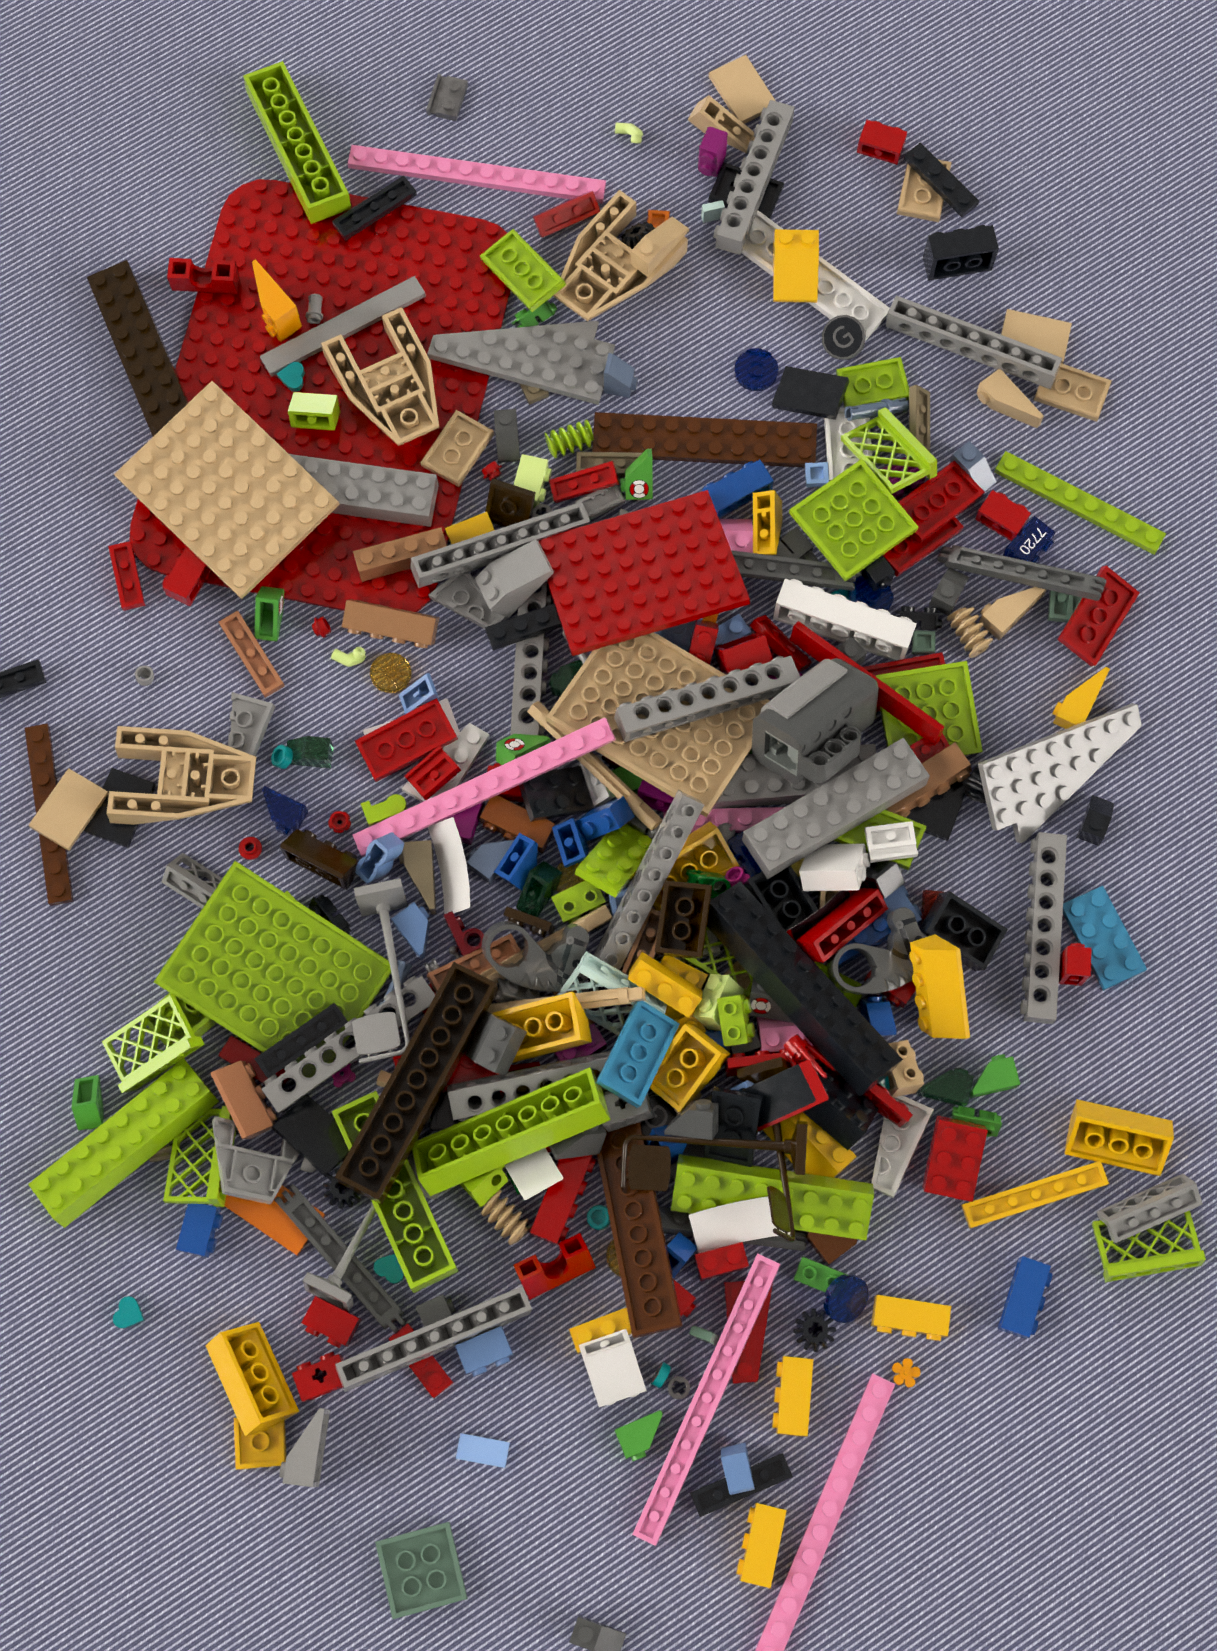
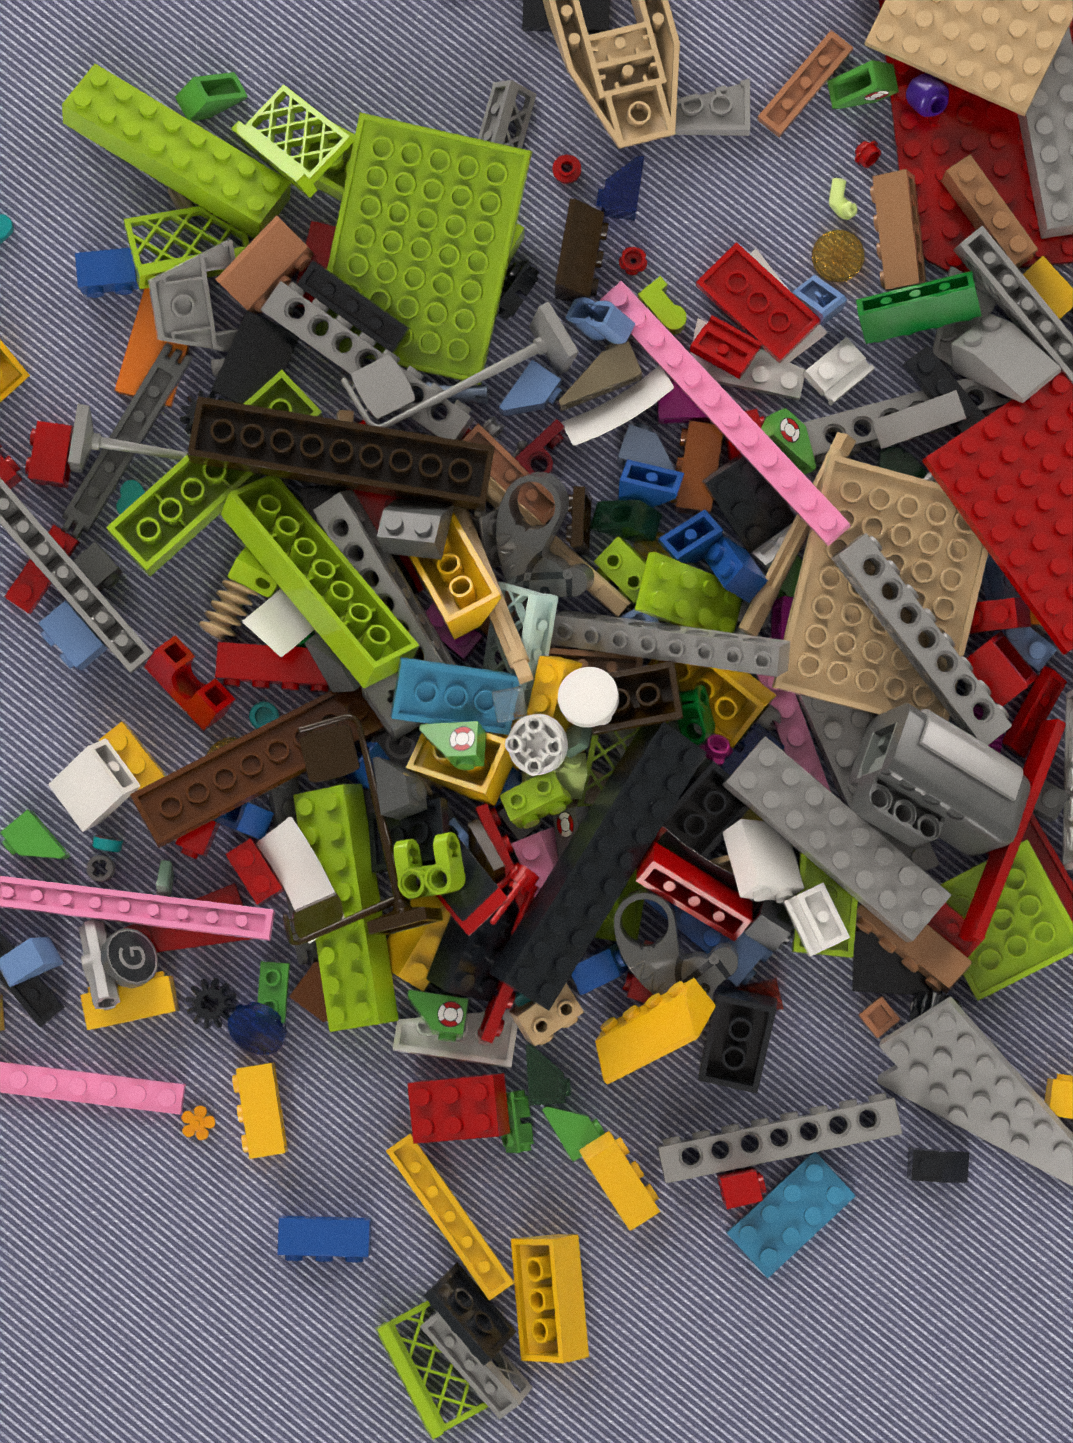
camera: 75 degrees right, 10 degrees up
teal tile [271,745,293,769] -> none
clear green slope [287,736,334,768] -> none
dark pink plate [332,1063,356,1088] -> none
none -> light grey piece [79,919,121,1010]
none -> black tile [101,928,158,988]
none -> lime piece [393,832,465,899]
none -> bright green slope [408,990,469,1042]
none -> bright green slope [419,721,486,770]
none -> black plate [423,1262,516,1366]
none -> clear tile [491,686,528,723]
none -> white tile [505,714,568,776]
none -> white tile [558,667,619,727]
none -> sand green tile [566,725,592,758]
none -> yellow brick [579,1131,660,1231]
none -> white plate [803,337,875,406]
none -> green brick [856,271,982,344]
none -> nougat plate [858,996,901,1038]
none -> light grey tile [872,390,967,449]
none -> dark purple head [906,73,949,117]

